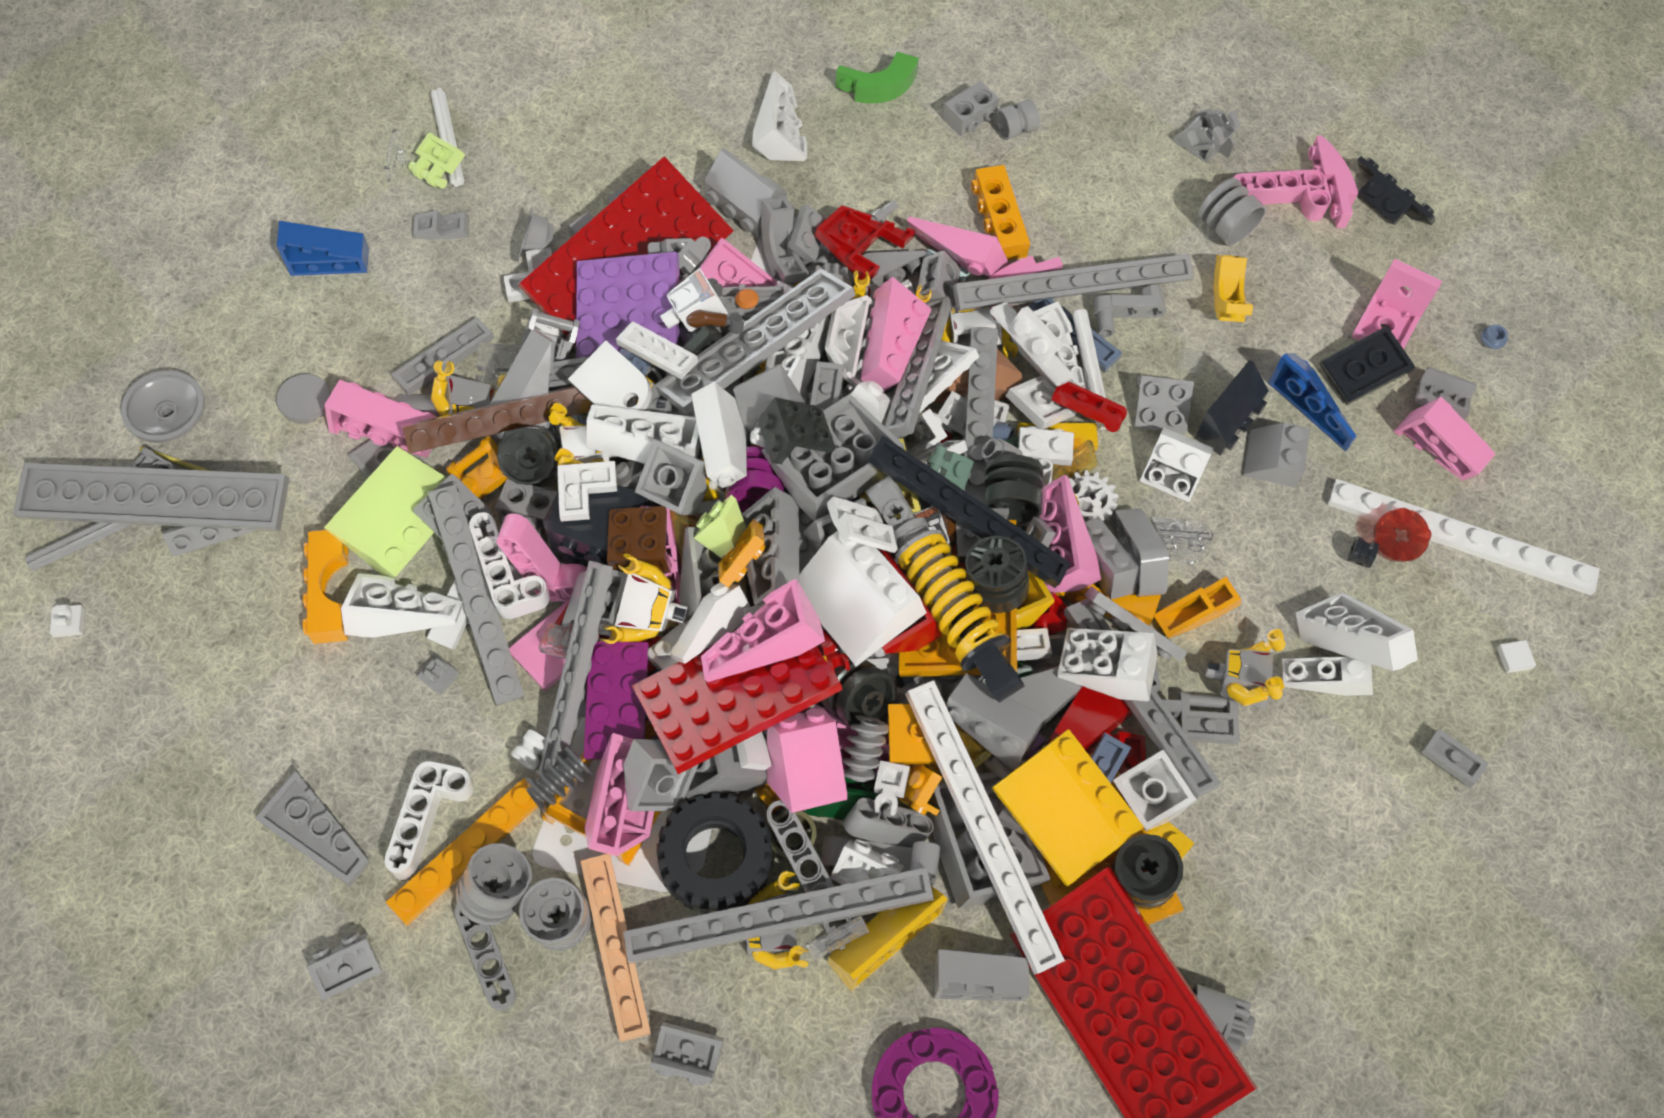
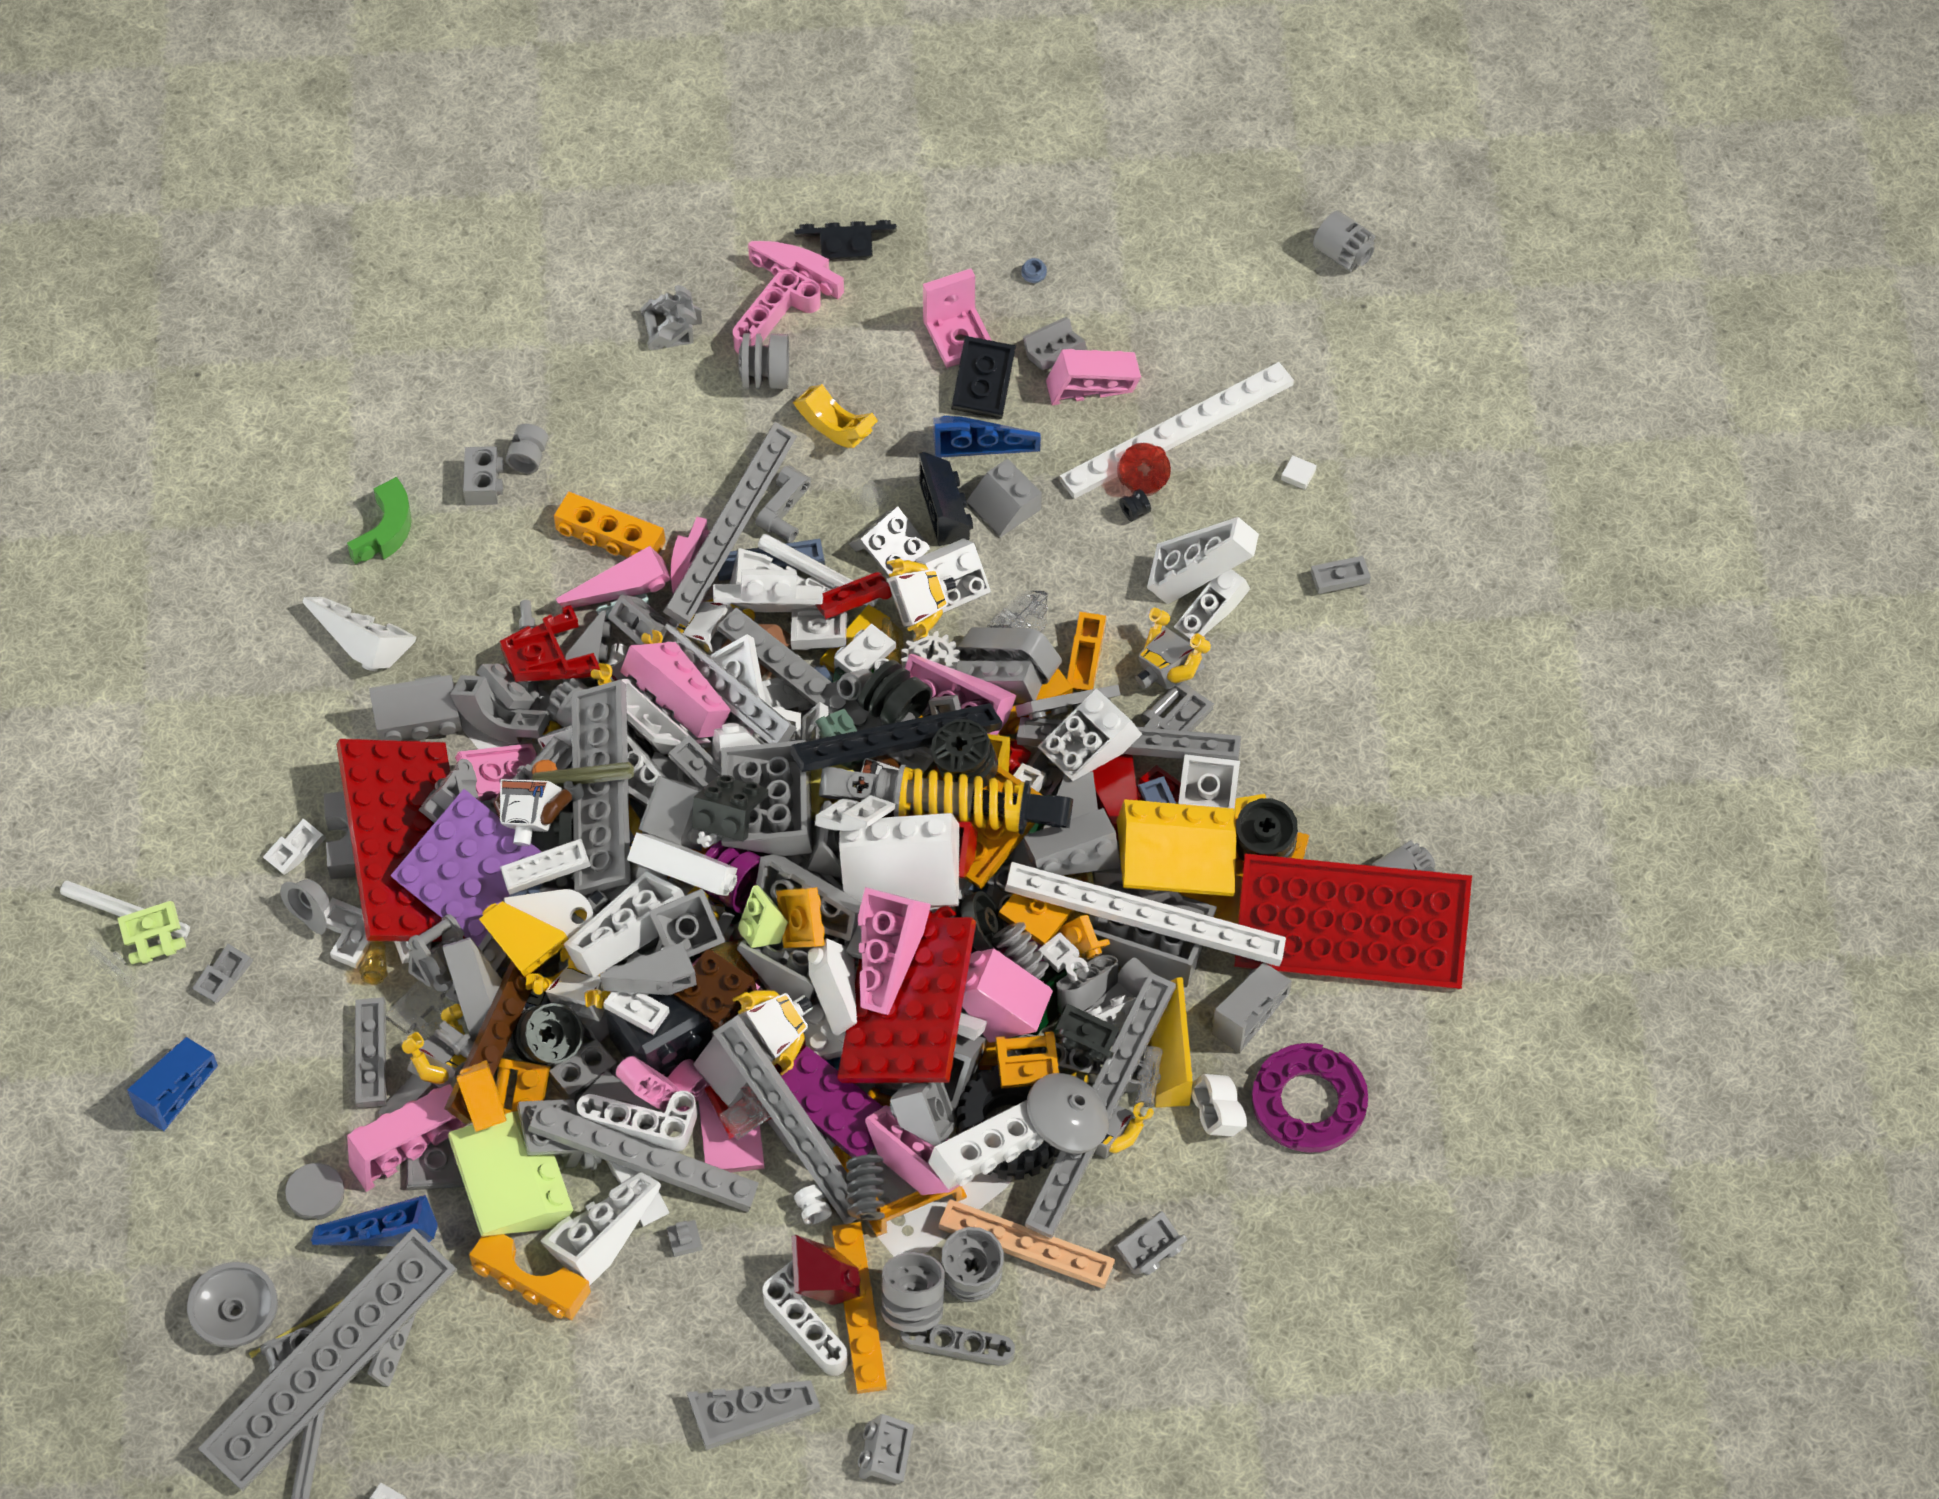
camera: 50 degrees left, 5 degrees down
none -> white slope [263,819,326,875]
none -> blue wedge [311,1195,438,1246]
none -> clear yellow cone [359,941,388,985]
none -> light grey pin [433,1021,474,1058]
none -> light orange hinge [456,1060,507,1132]
none -> yellow slope [479,901,569,977]
none -> olive axle [532,762,635,787]
none -> light grey slope [600,943,697,995]
none -> dark red slope [791,1235,860,1306]
none -> torso [887,559,956,642]
none -> white brick [928,1100,1044,1190]
none -> light orange plate [995,1032,1059,1089]
none -> light grey dish [1027,1073,1109,1154]
none -> pearl dark grey bracket [1053,1003,1120,1062]
none -> white brick [1191,1074,1247,1136]

